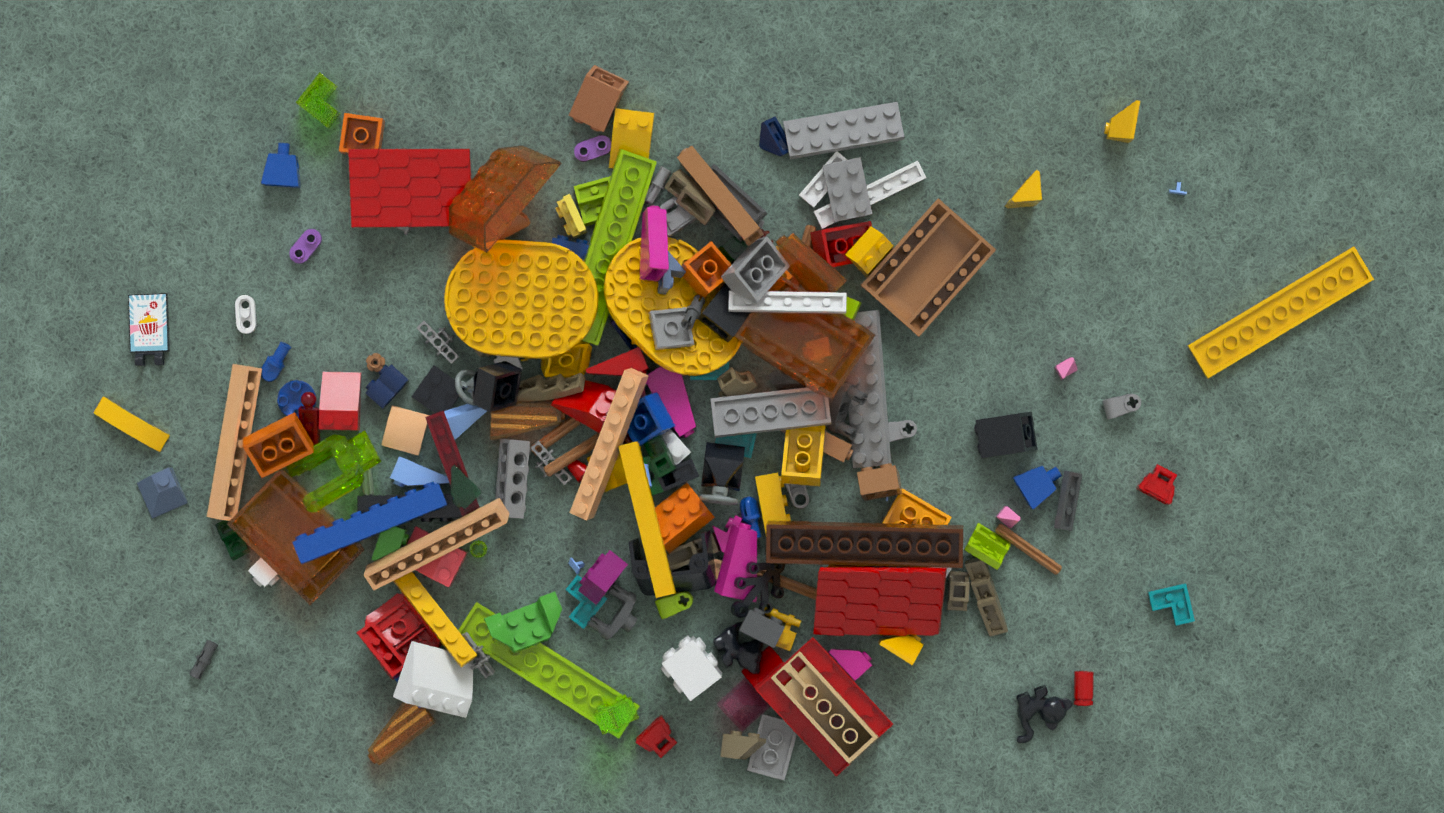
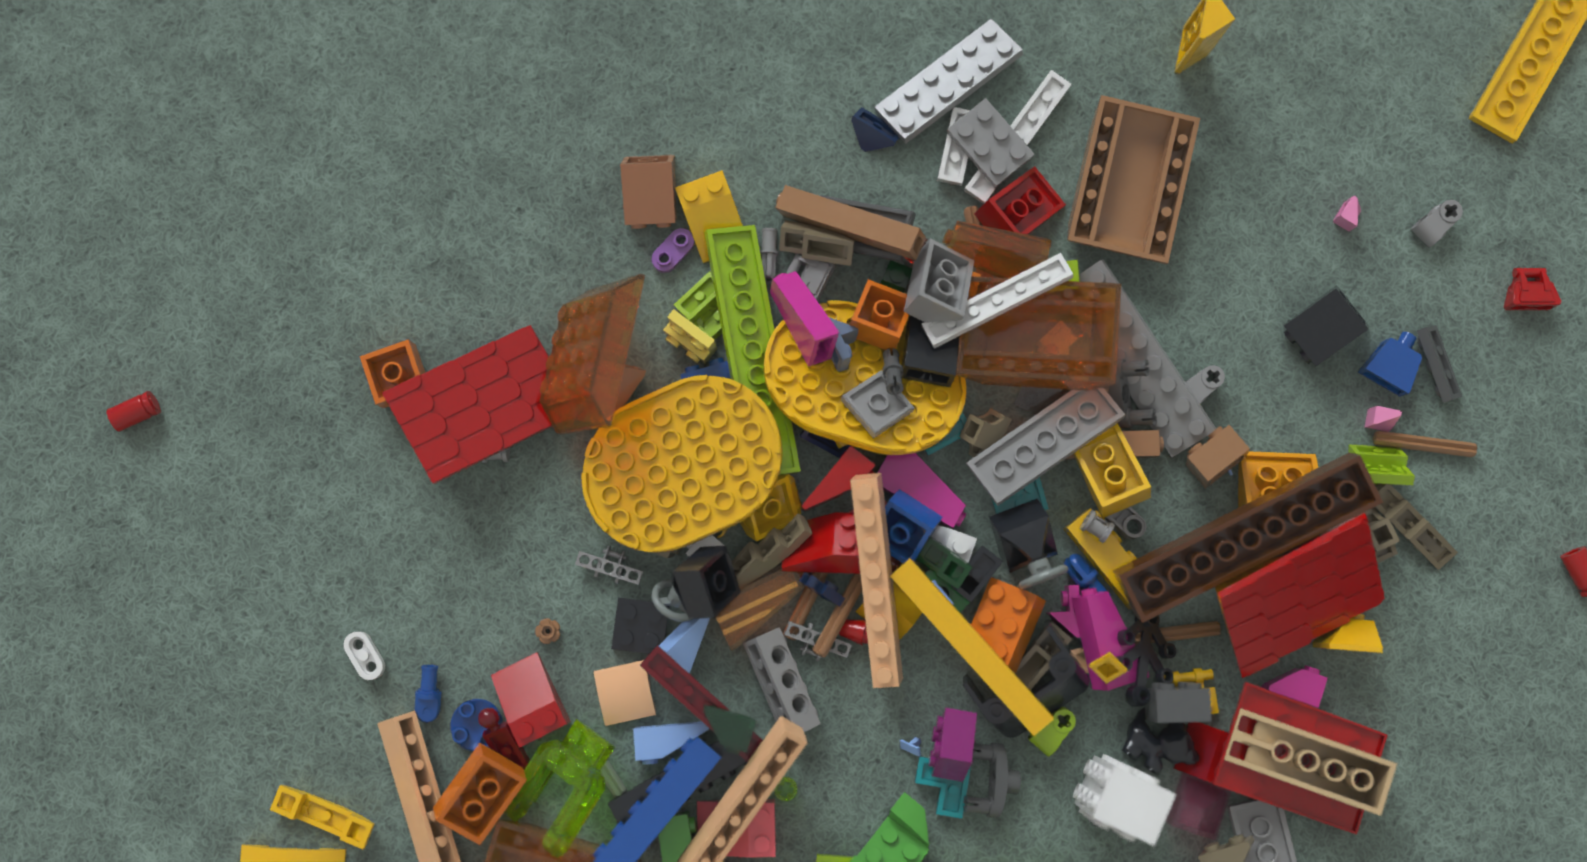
camera: 30 degrees left, 5 degrees down
tile [128,293,170,366] -> none
blue torso [261,143,301,188] -> none
medium lavender plate [290,229,322,264] -> none
clear neon green brick [296,72,340,129] -> none
dark blue brick [366,364,409,409] -> none
yellow slope [845,226,894,278] -> none
black animal [1016,685,1073,743] -> none
none -> red piece [106,391,161,432]
none -> yellow slope [270,785,375,849]
none -> dark blue plate [799,572,845,607]
none -> light grey bush [1080,510,1115,543]
none -> yellow slope [1089,652,1127,684]

